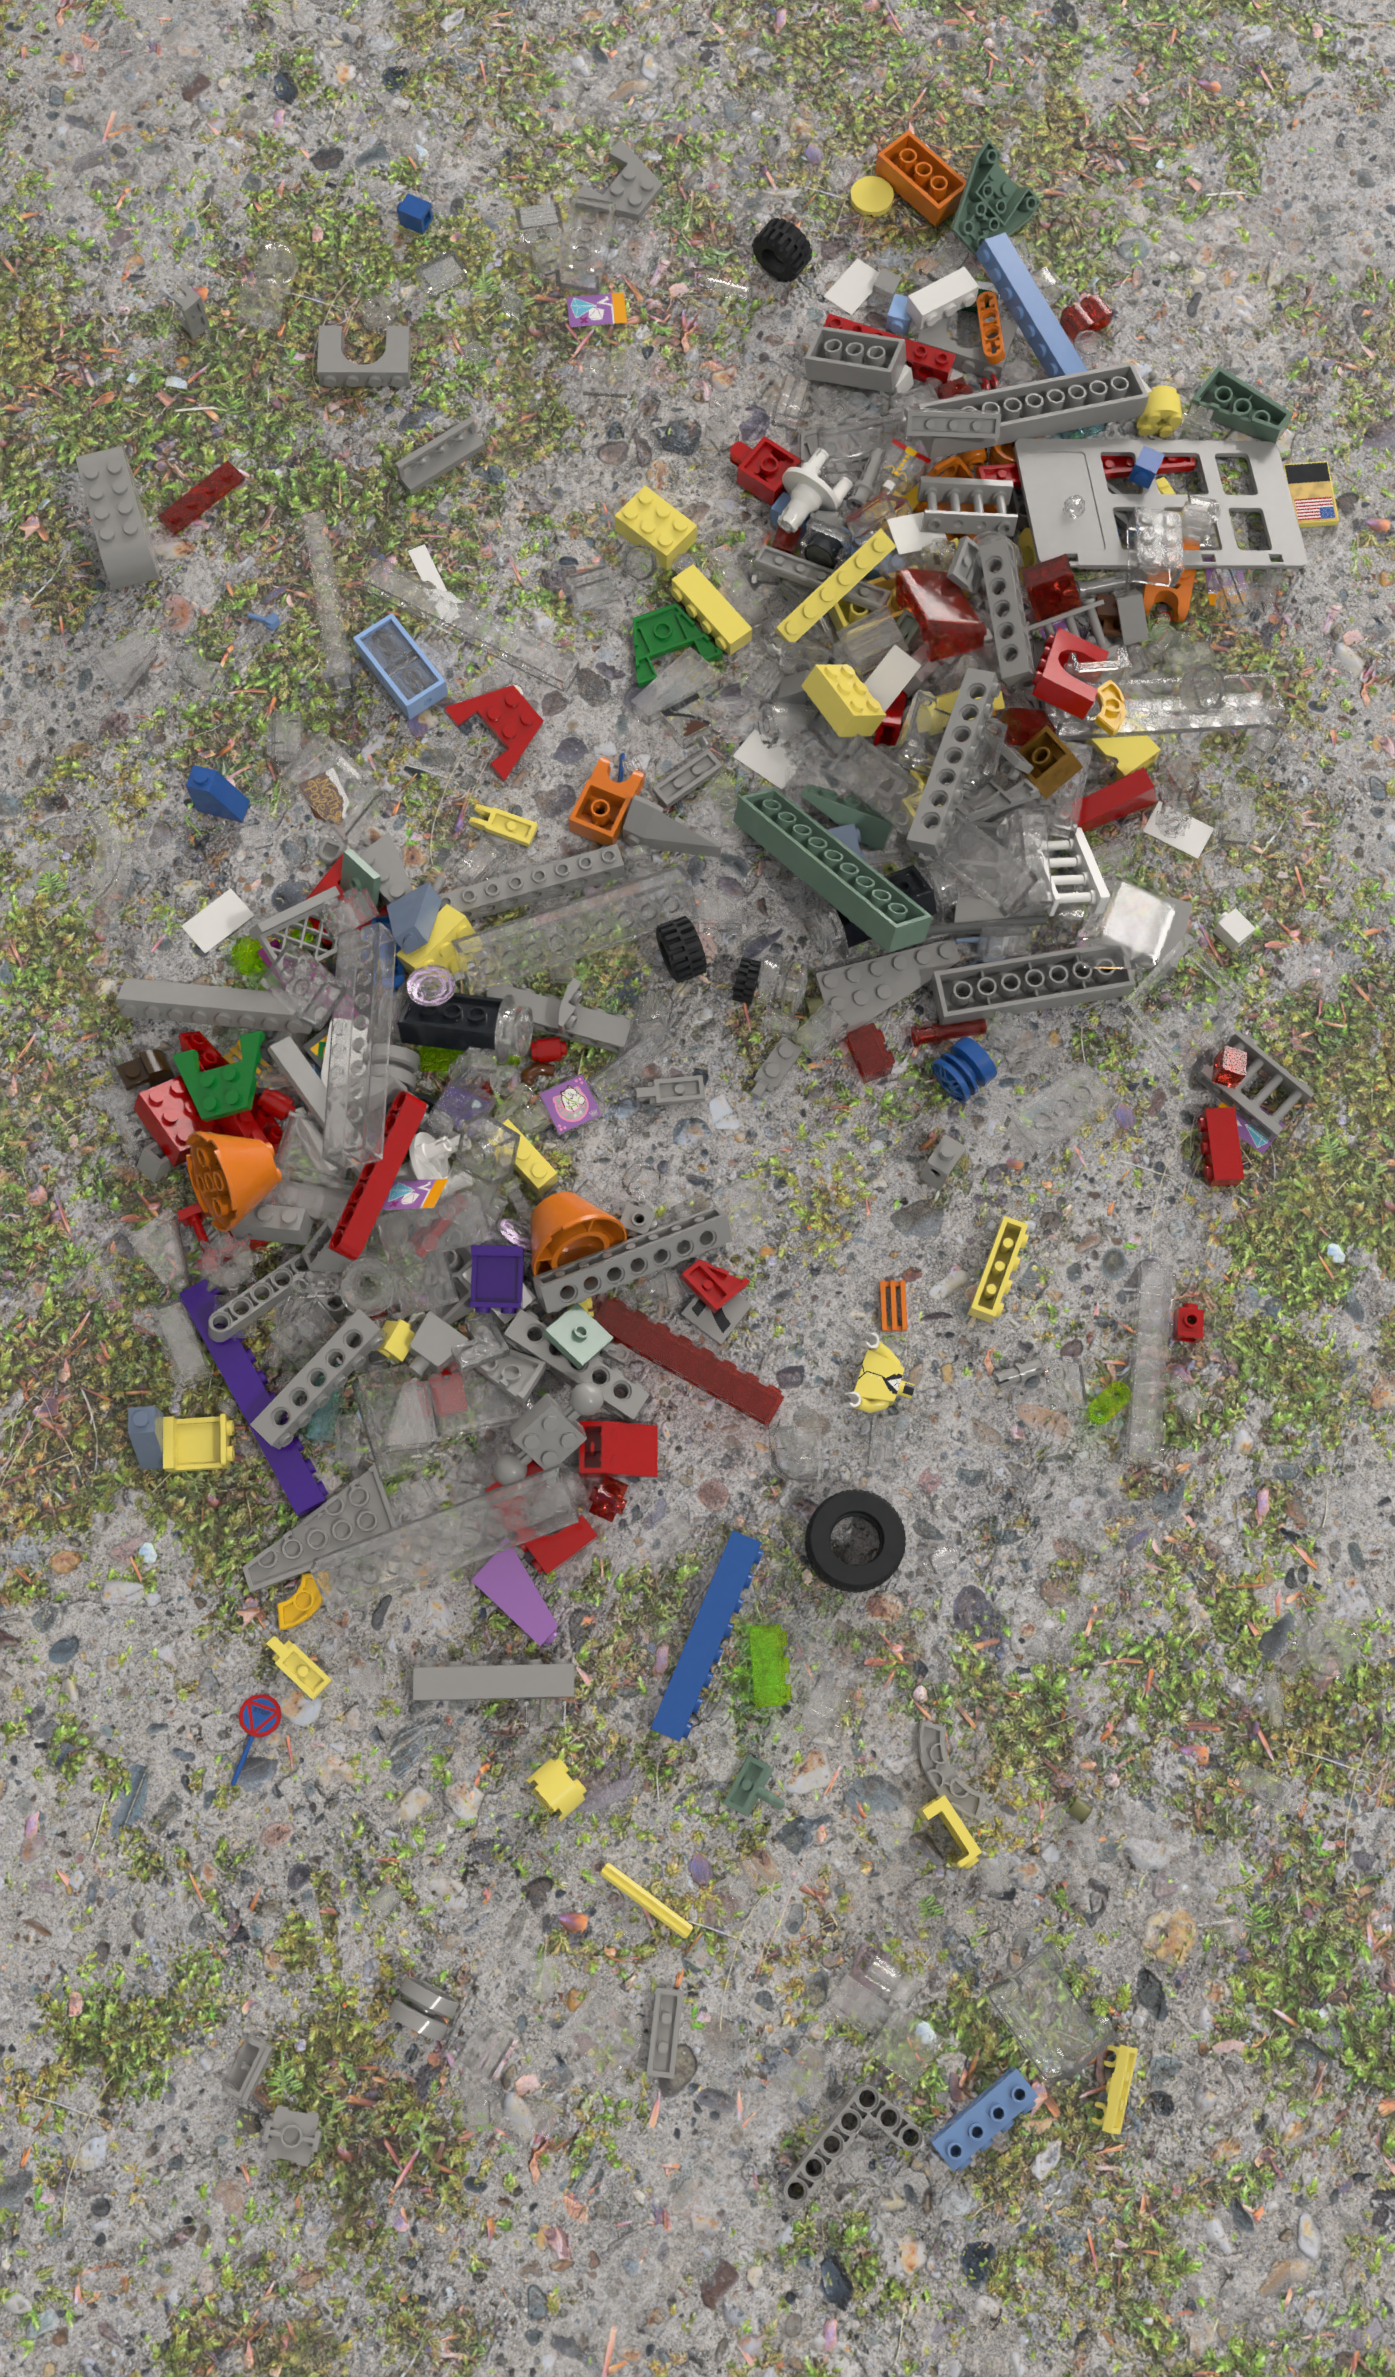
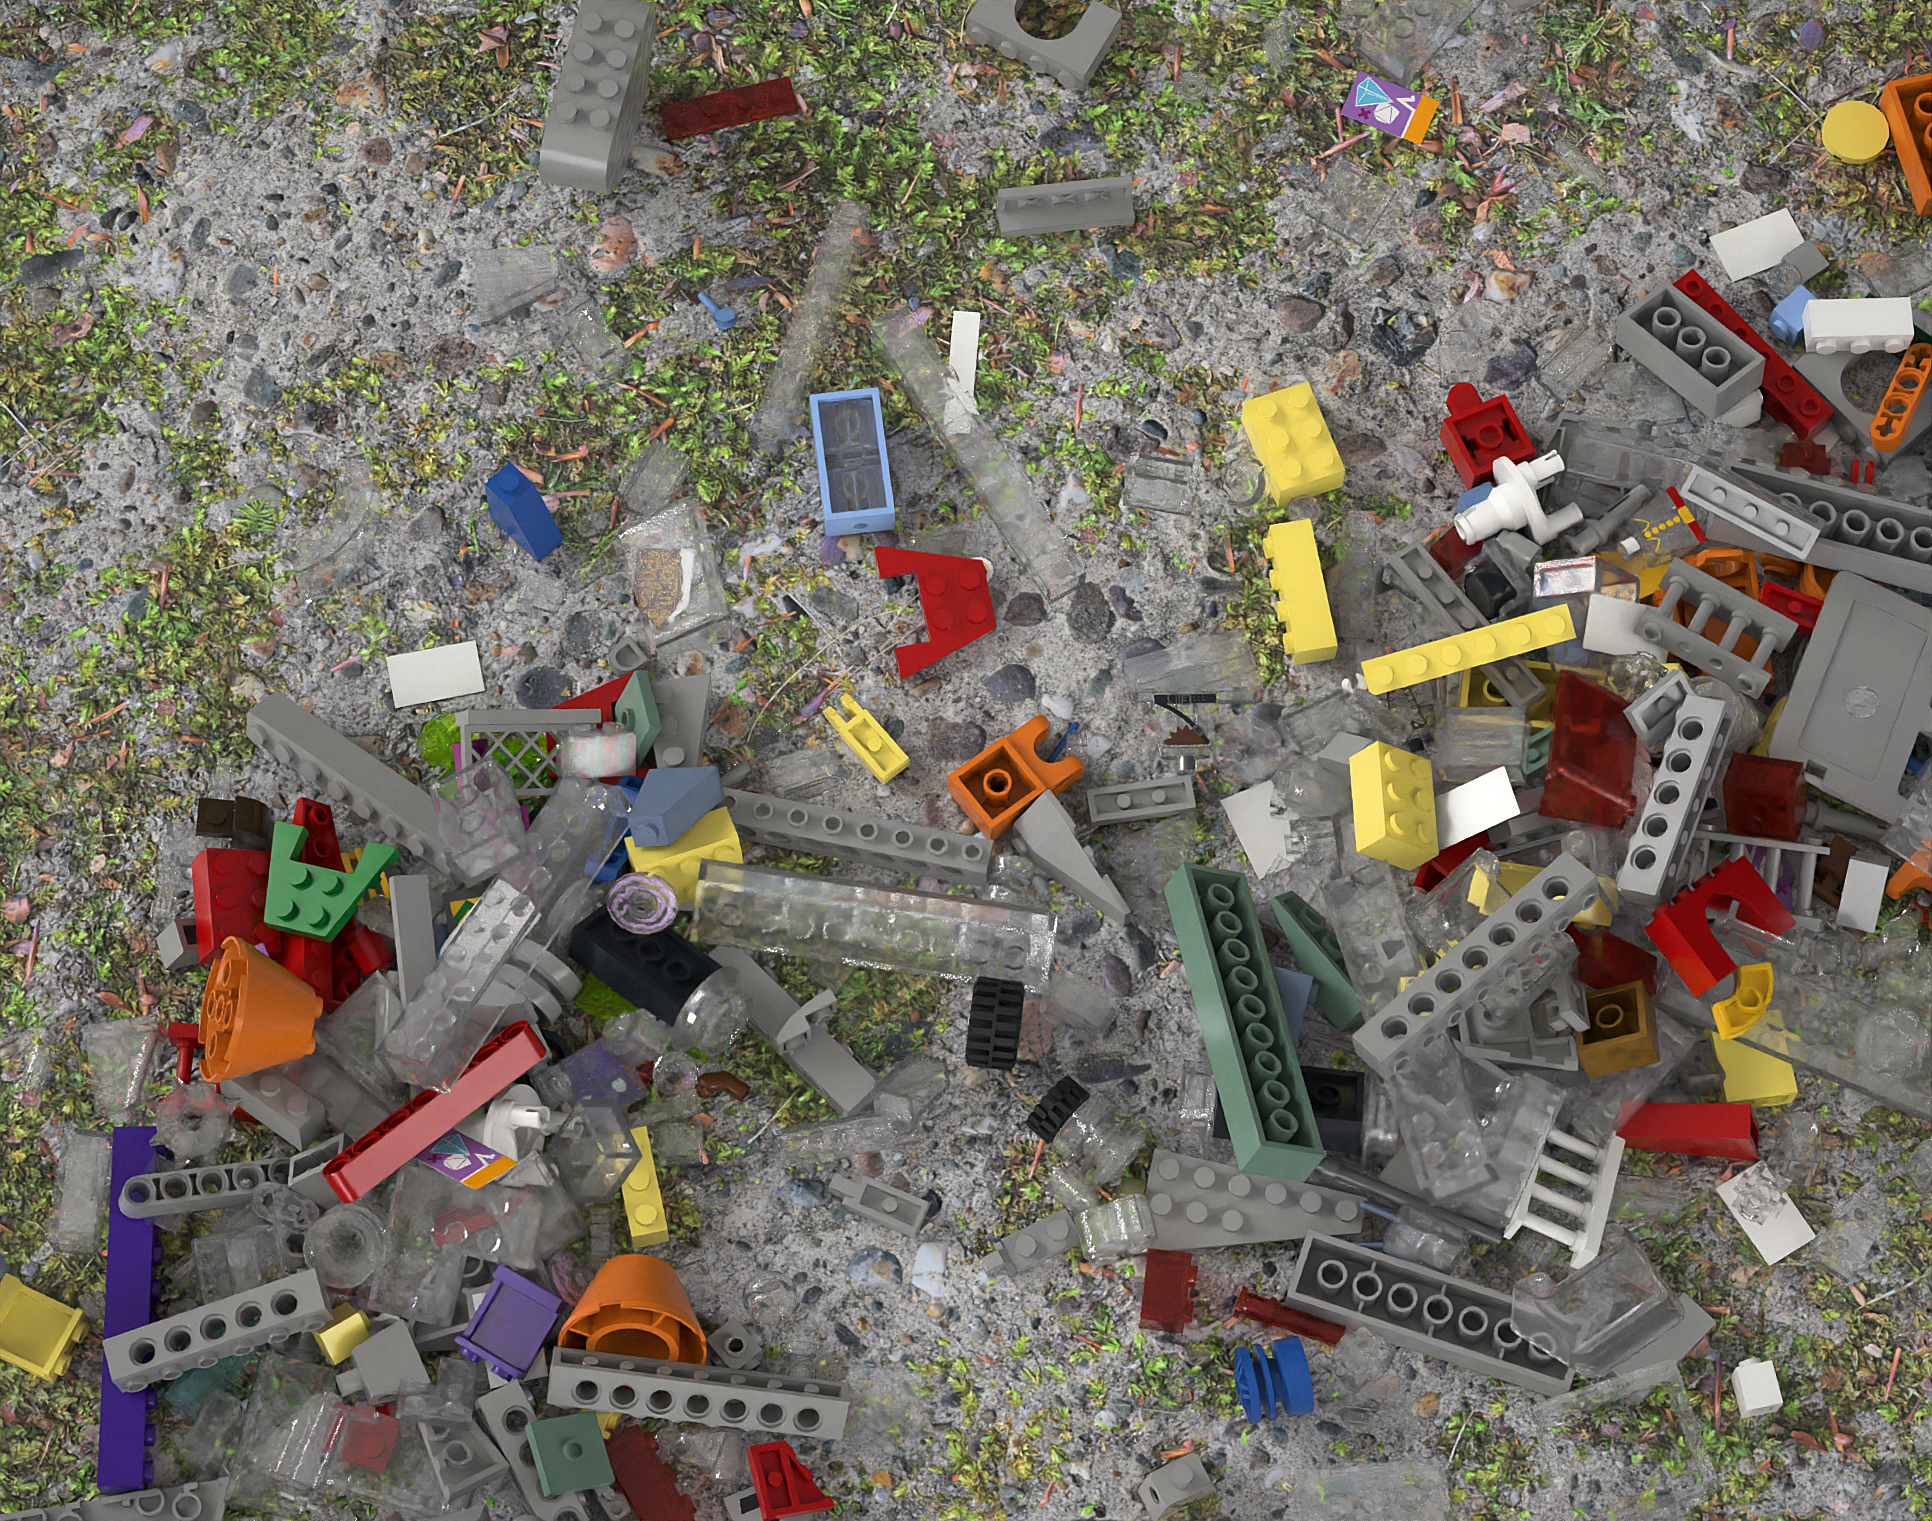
camera: 30 degrees right, 5 degrees down
red brick [531,1036,567,1063] -> none
tile [538,1073,604,1138] -> none
green wing [632,603,723,689] -> none
black tyre [752,218,812,282] -> none

